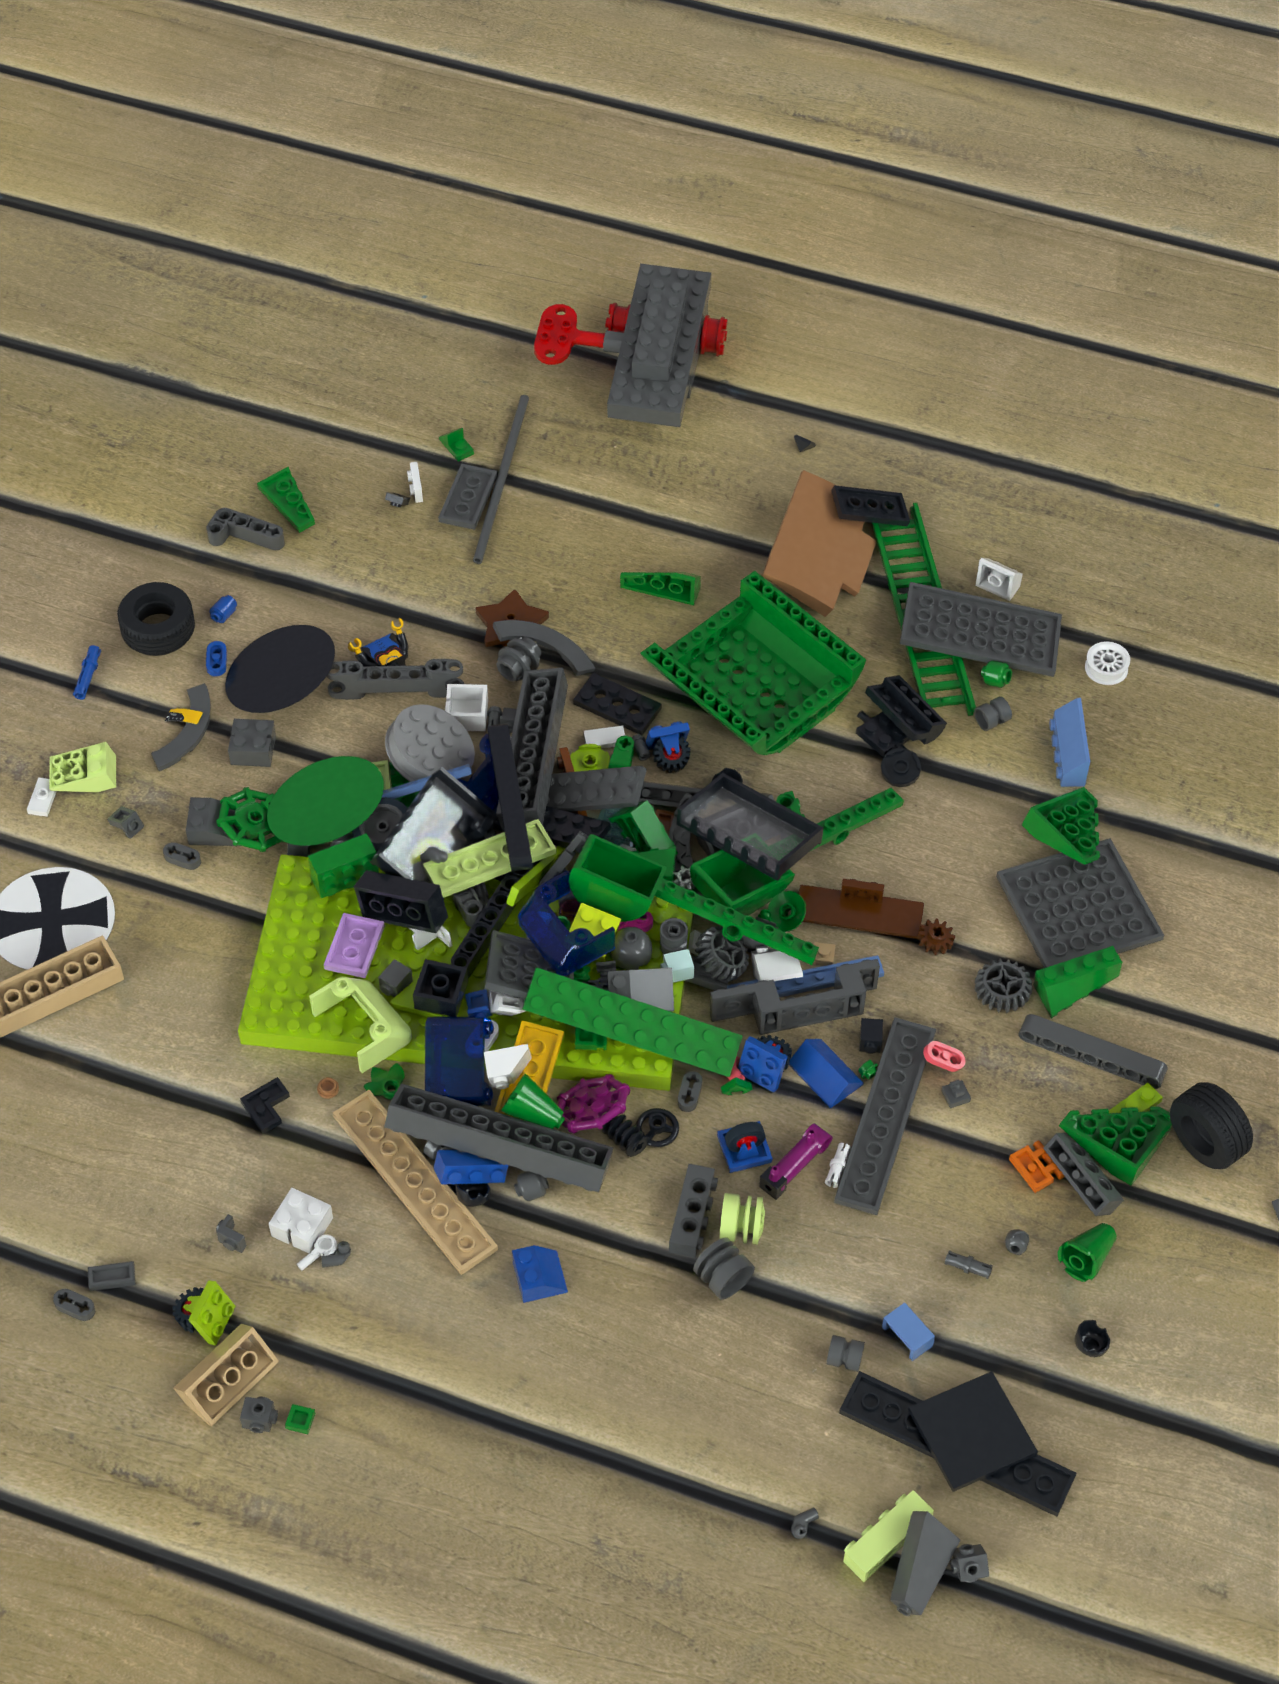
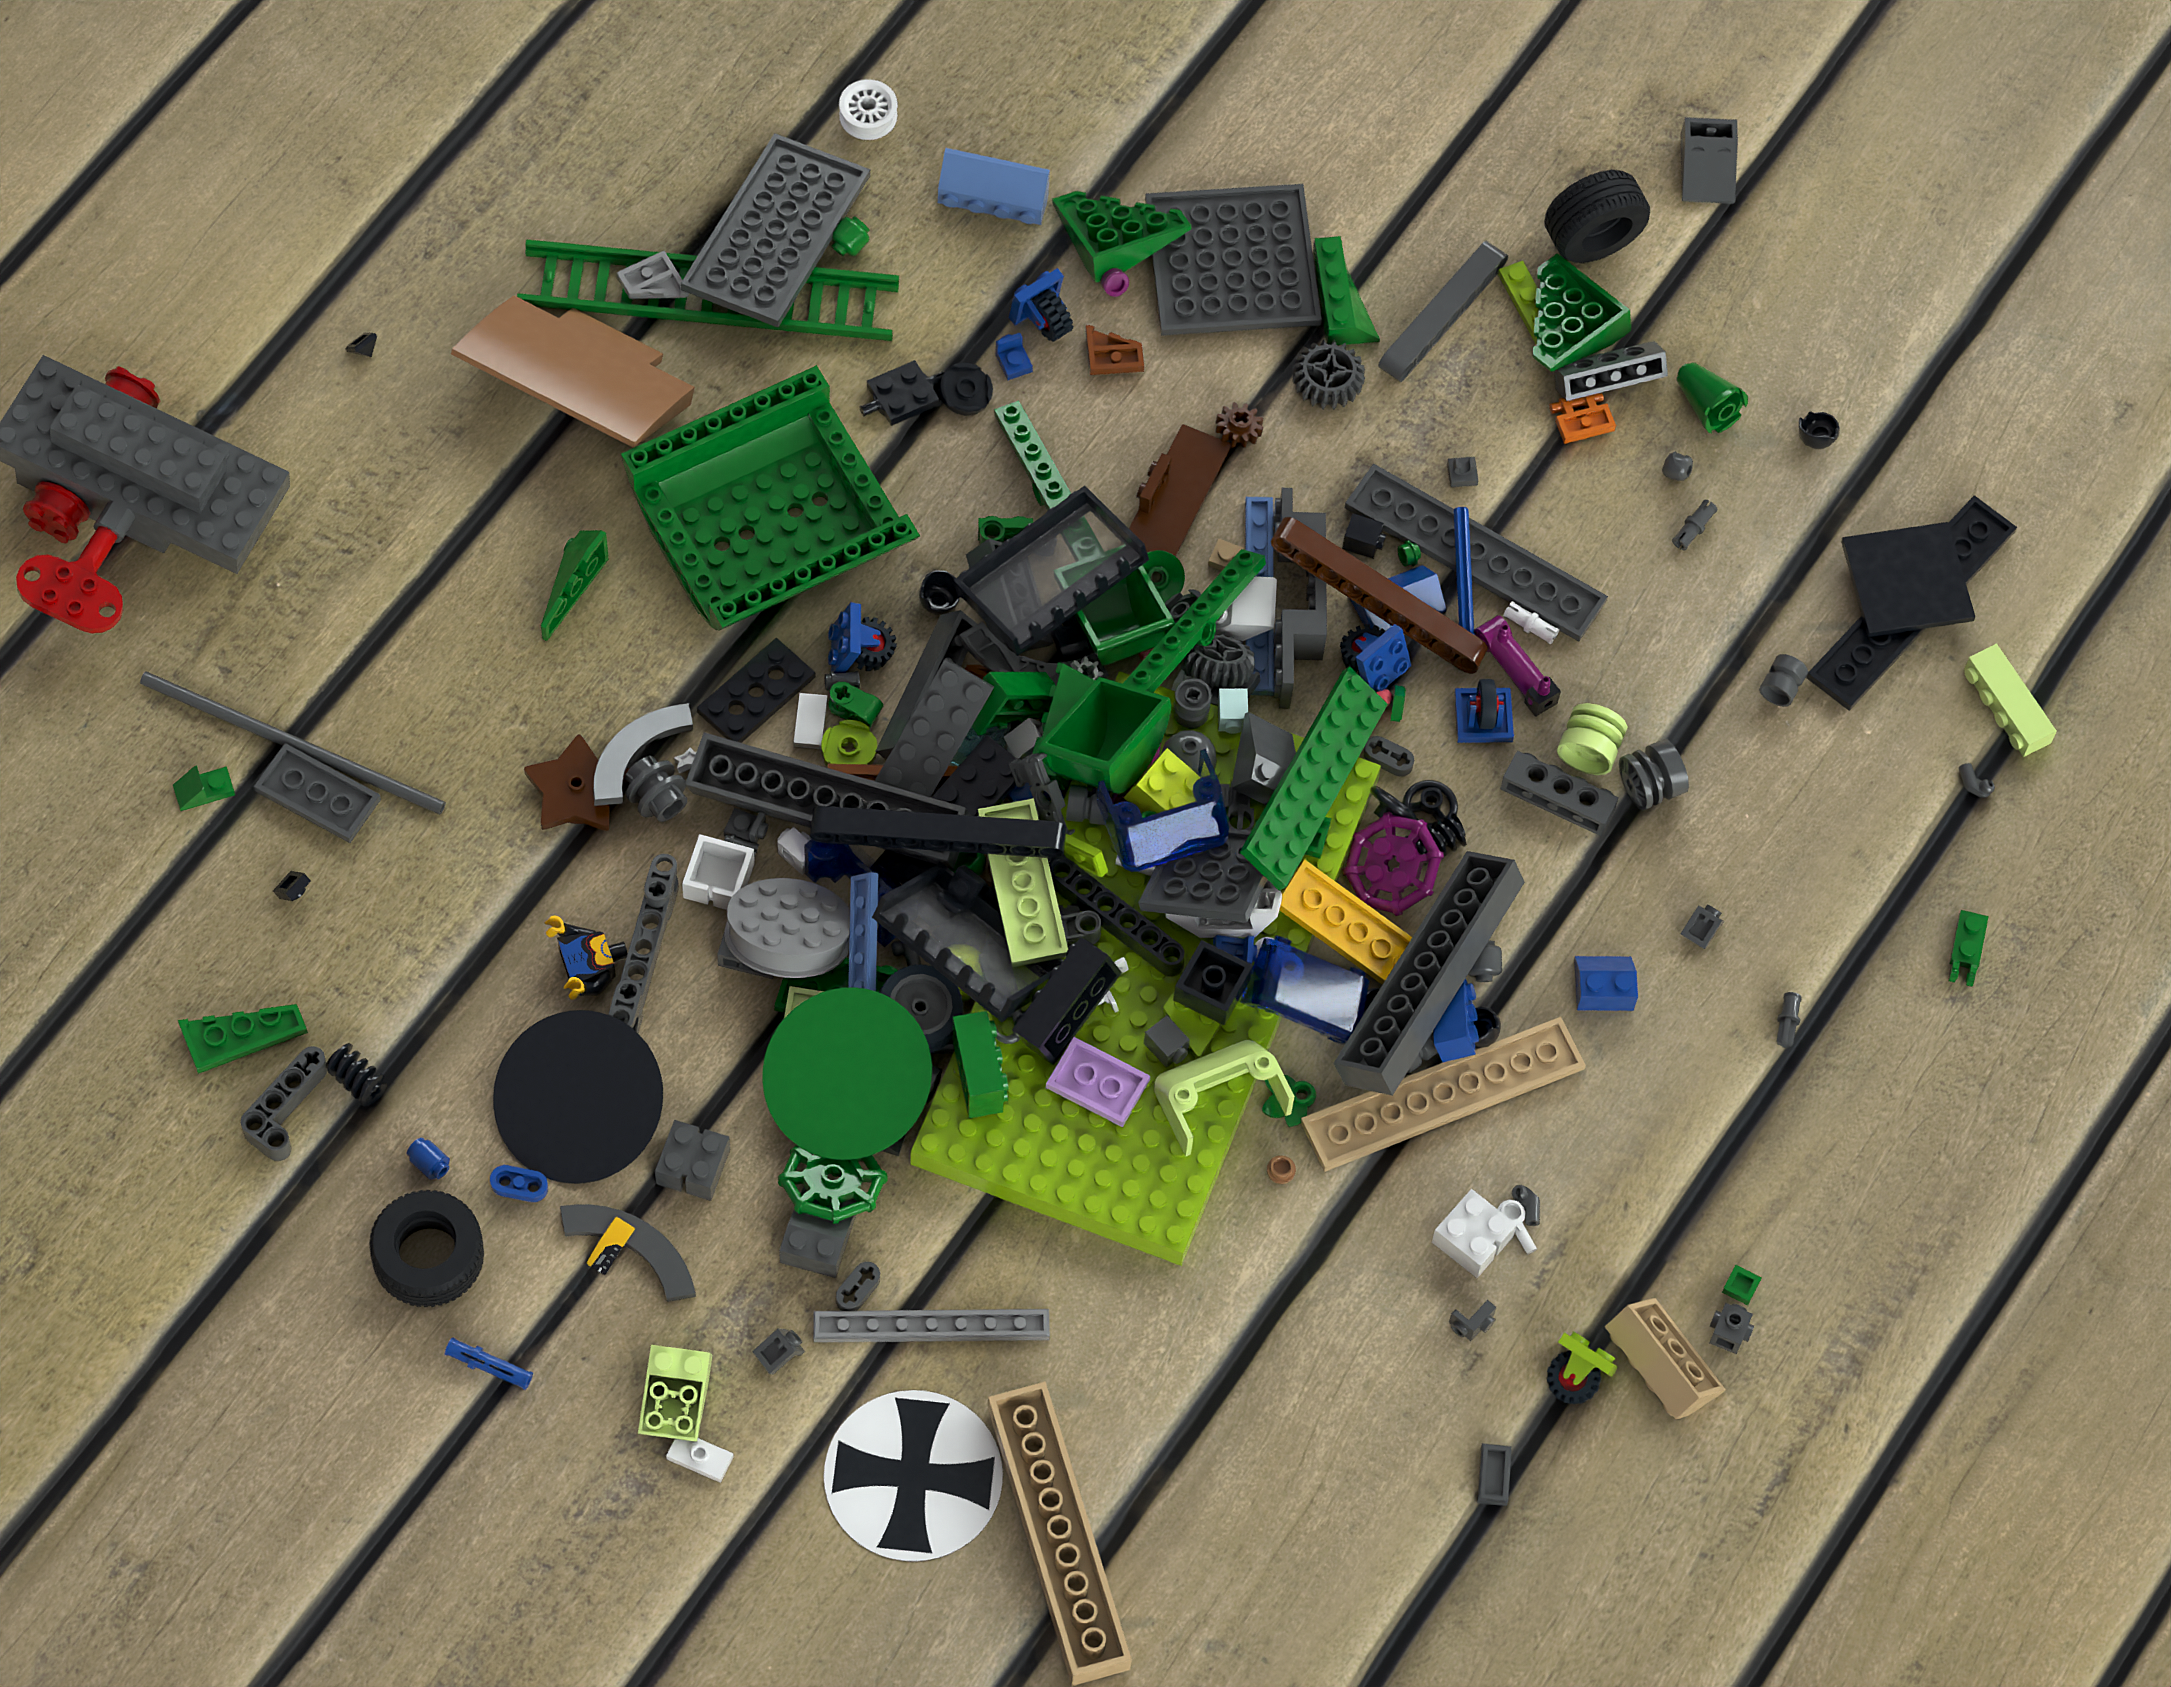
camera: 80 degrees left, 10 degrees up
dark grey beam [53,1289,96,1321] -> none
black plate [240,1077,290,1134] -> none
white plate [407,462,423,503] -> none
dark grey arm [420,846,448,863] -> none
white slope [484,1044,532,1089] -> none
green cone [501,1074,565,1129] -> none
black plate [831,485,910,526] -> none
black brick [865,675,947,745] -> none
medium blue panel [882,1303,935,1361] -> none
dark grey slope [890,1511,960,1616] -> none
coral plate [923,1041,965,1072] -> none
dark grey brick [950,1544,990,1583] -> none
dark grey wheel [974,696,1012,731] -> none
white slope [976,558,1022,601] -> none
none -> black piece [326,1043,388,1106]
none -> light grey wing [617,251,689,299]
none -> light grey tile [813,1309,1050,1342]
none -> blue bracket [995,333,1033,380]
none -> plate [1009,268,1073,342]
none -> dark orange wing [1085,325,1144,375]
none -> magenta tile [1101,268,1129,297]
none -> reddish brown beam [1271,517,1488,674]
none -> black piece [1370,786,1417,820]
none -> blue axle [1454,507,1474,634]
none -> dark grey bracket [1681,904,1725,949]
none -> dark grey axle [1776,992,1802,1048]
none -> green hinge [1948,910,1989,987]

